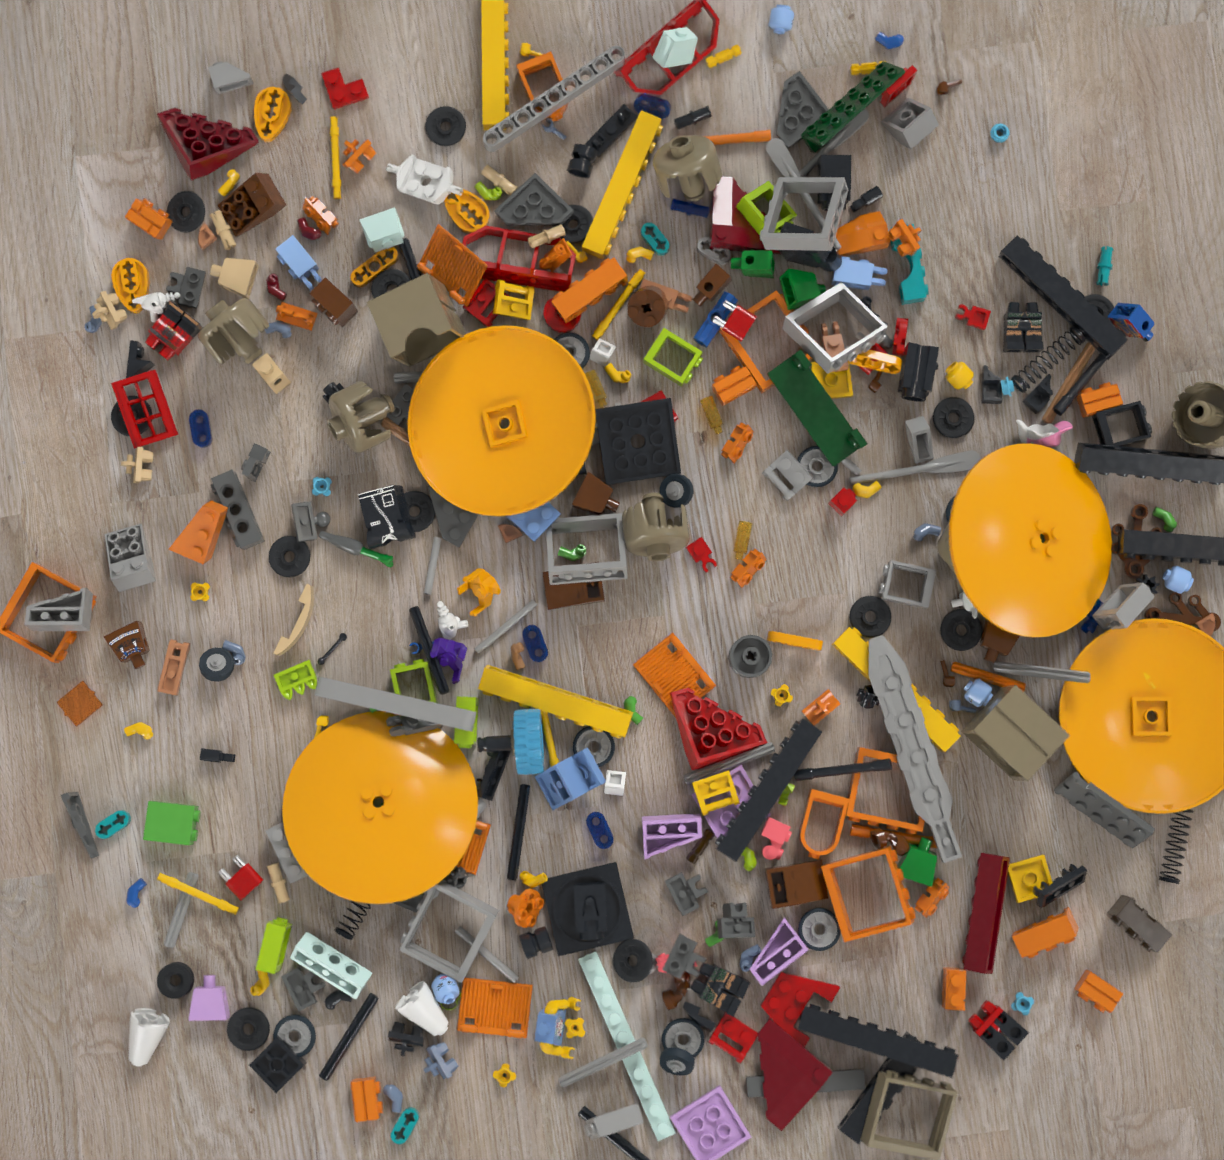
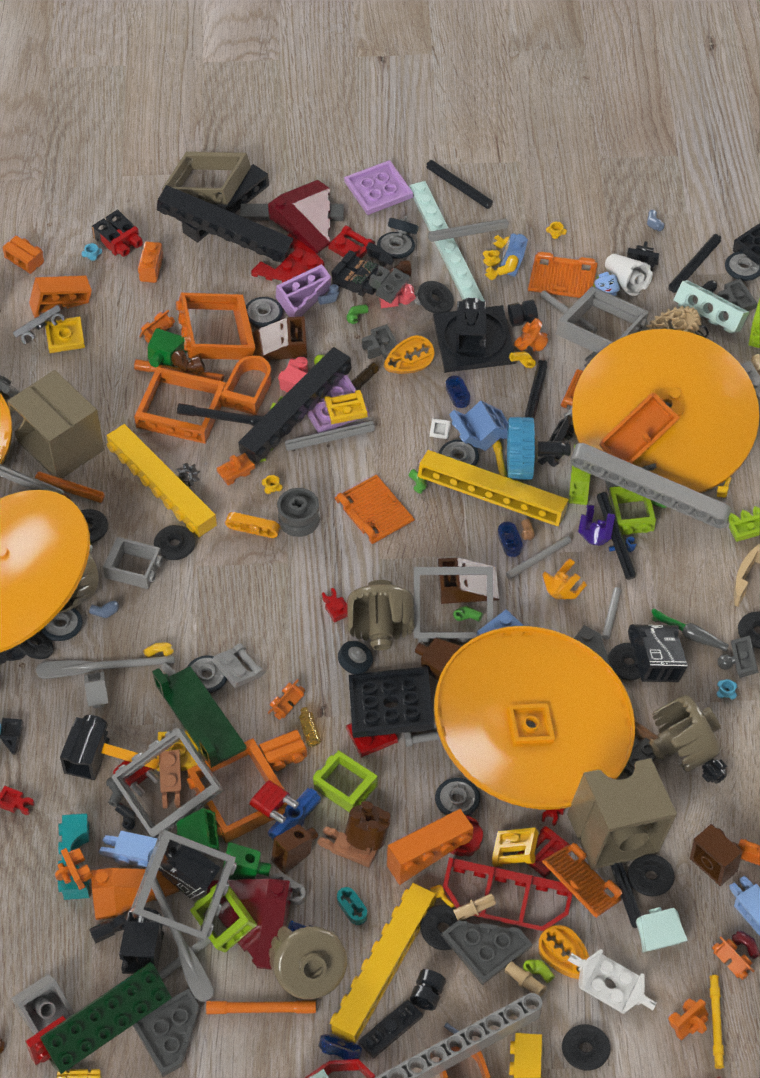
camera: 175 degrees left, 30 degrees down
black hinge [317,633,347,665] -> none
light orange beam [350,247,399,288] -> none
orange brick [351,1076,383,1122] -> none
teal beam [391,1107,419,1144] -> none
sand blue hips [423,1042,459,1079] -> none
white piece [437,601,468,640] -> none
orange hinge [539,238,572,272] -> none
light grey brick [584,1103,644,1141] -> none
clear yellow cylinder [585,369,607,408] -> none
white slope [589,338,616,367] -> none
yellow piece [592,269,646,341] -> none
yellow arm [604,363,632,383] -> none
yellow arm [626,246,654,263] -> none
lavender wedge [642,813,702,860] -> none
red slope [670,688,767,770] -> none
black axle [674,106,712,129] -> none
dark grey plate [717,902,755,939] -> none
orange hinge [730,549,767,588] -> none
clear yellow cylinder [733,521,753,560] -> none
red brick [828,487,858,517] -> none
reddish brown hand [868,371,882,393] -> none
light grey plate [868,635,962,863] -> none
red plate [892,318,908,356] -> none
black wheel [933,397,975,438] -> none
reddish brown hand [940,660,955,687] -> none
yellow head [945,361,974,390] -> none
sand blue hand [949,700,976,714] -> none
dark red brick [962,852,1010,974] -> none
light blue head [963,678,993,707] -> none
none -> light orange piece [384,335,434,374]
none -> orange container [599,392,680,464]
none -> tan gear [644,306,702,334]

